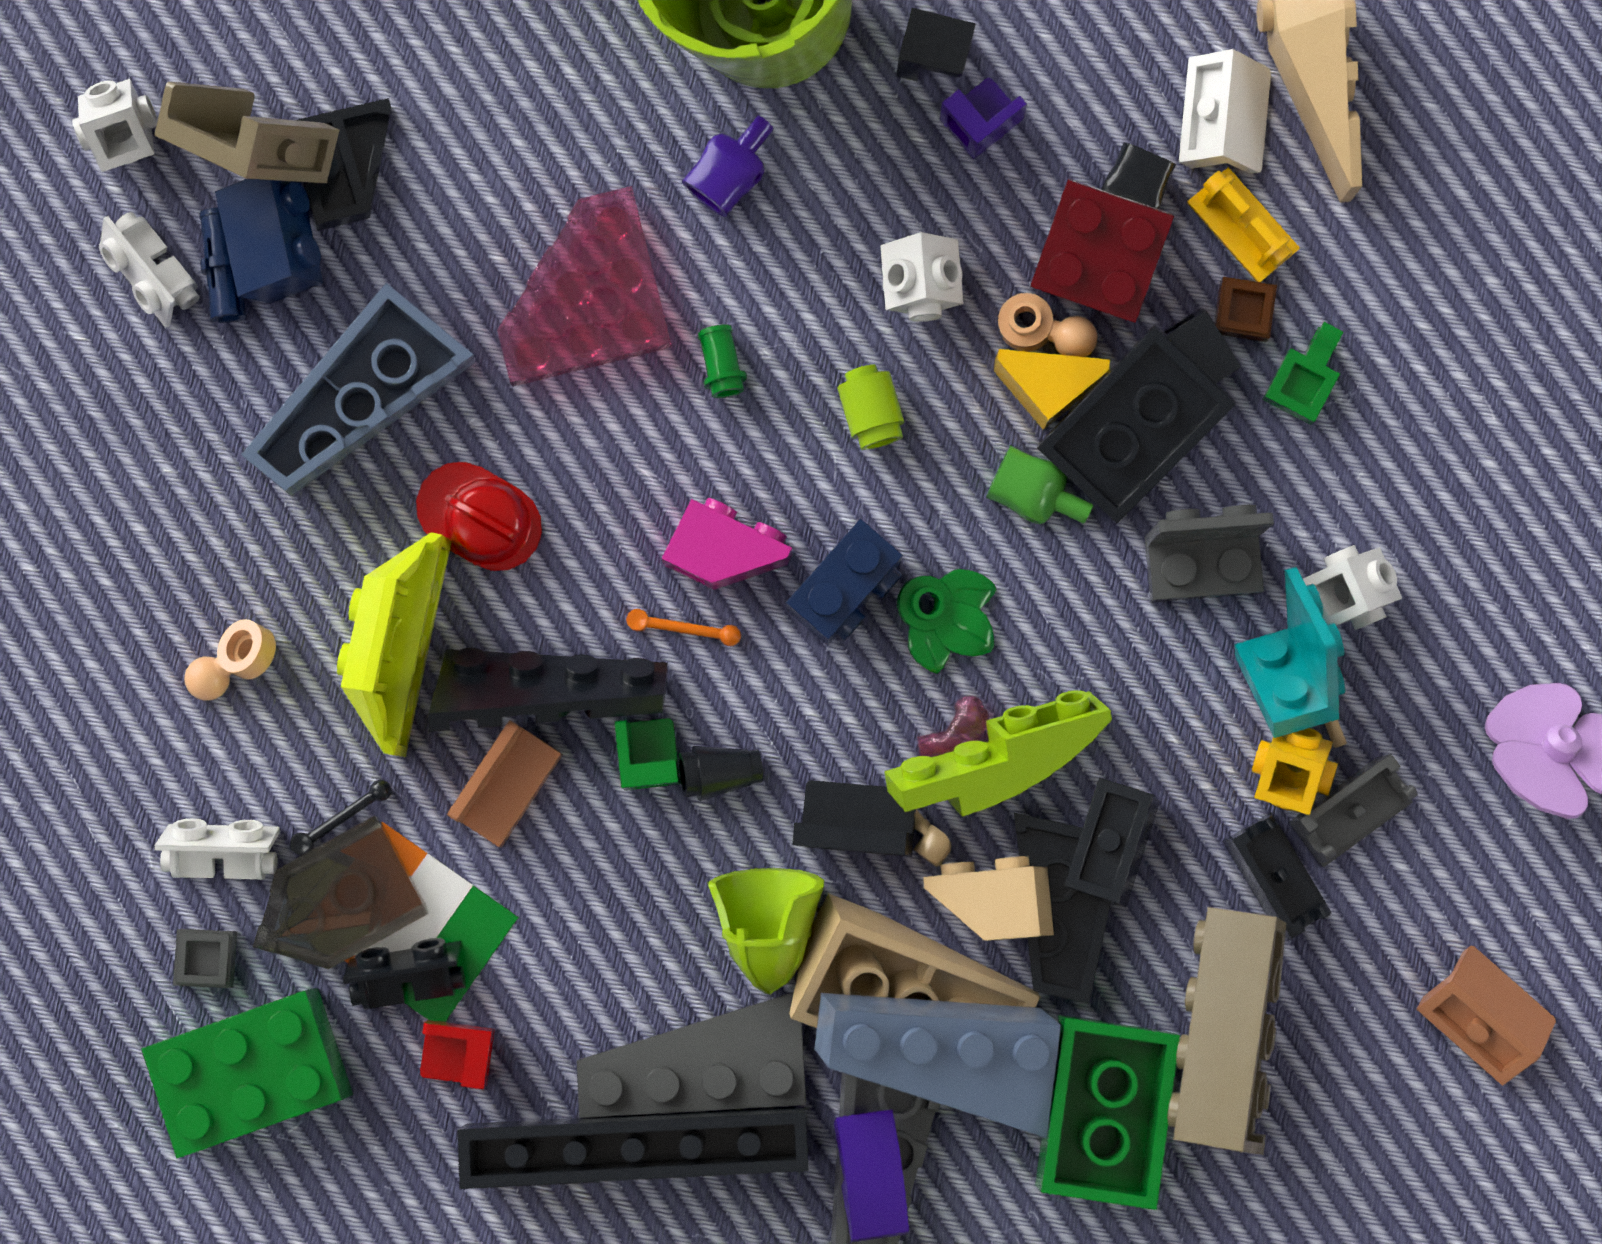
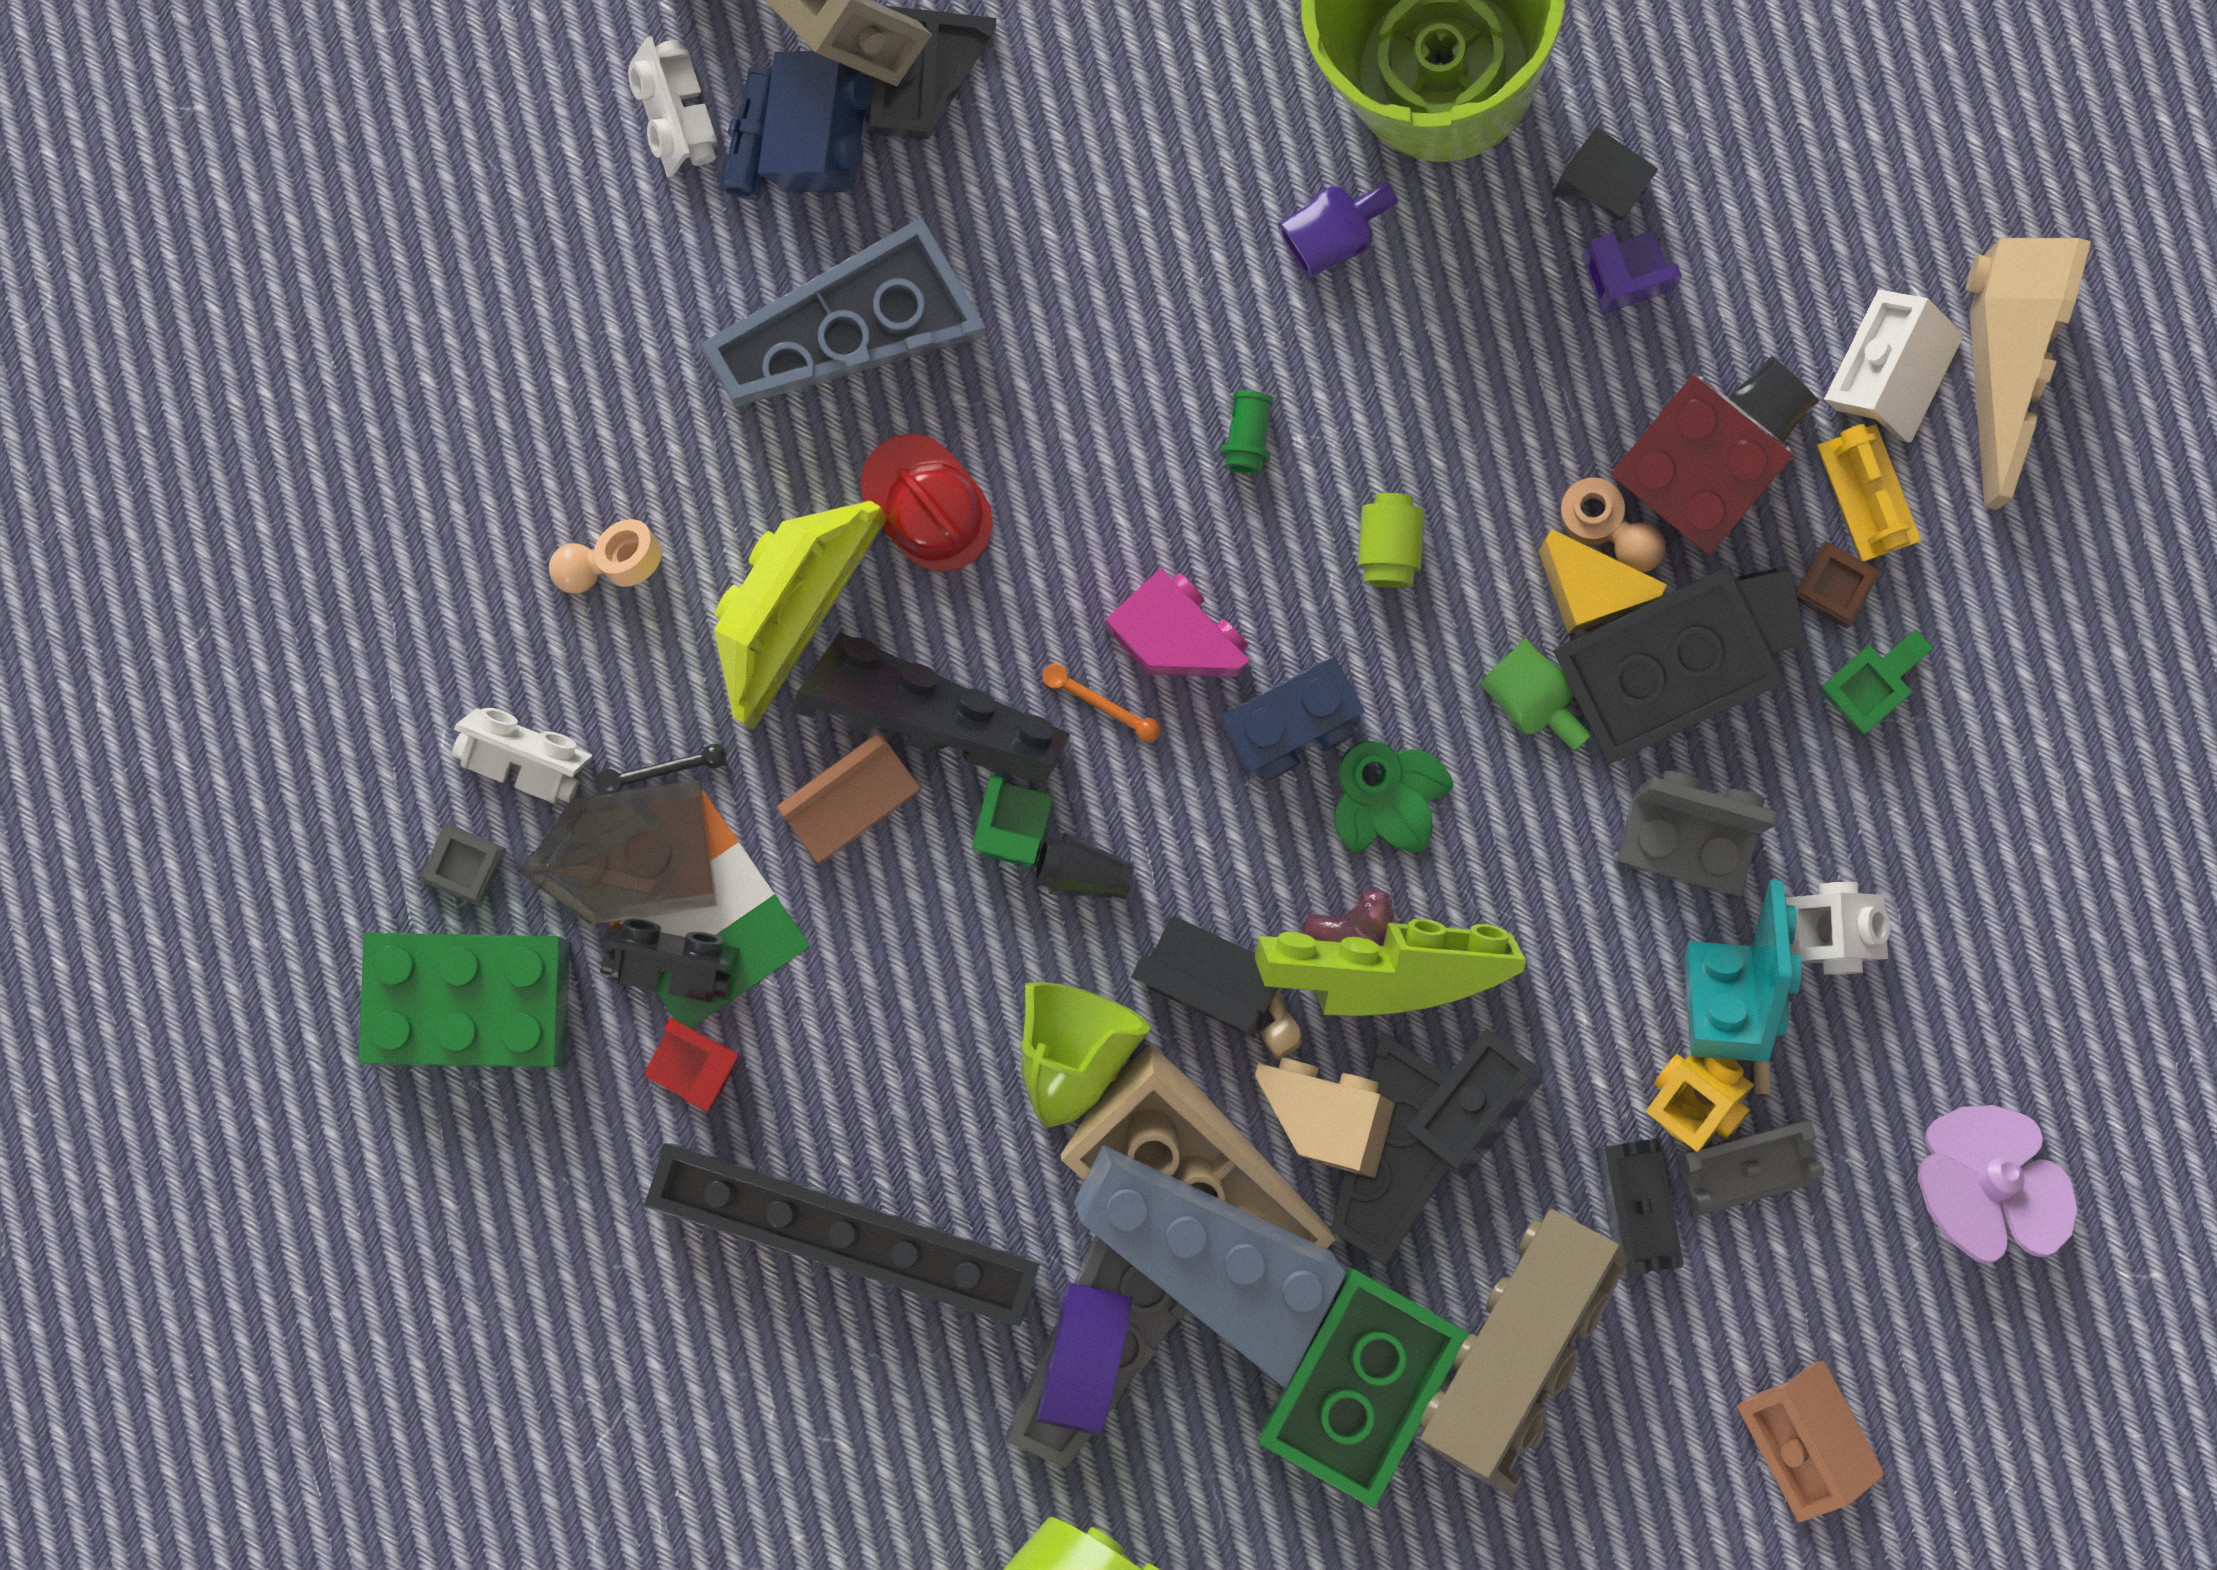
camera: 20 degrees right, 0 degrees up
clear pink plate [497,186,672,387] -> none
dark grey wing [577,992,806,1118] -> none
white brick [880,232,964,322] -> none

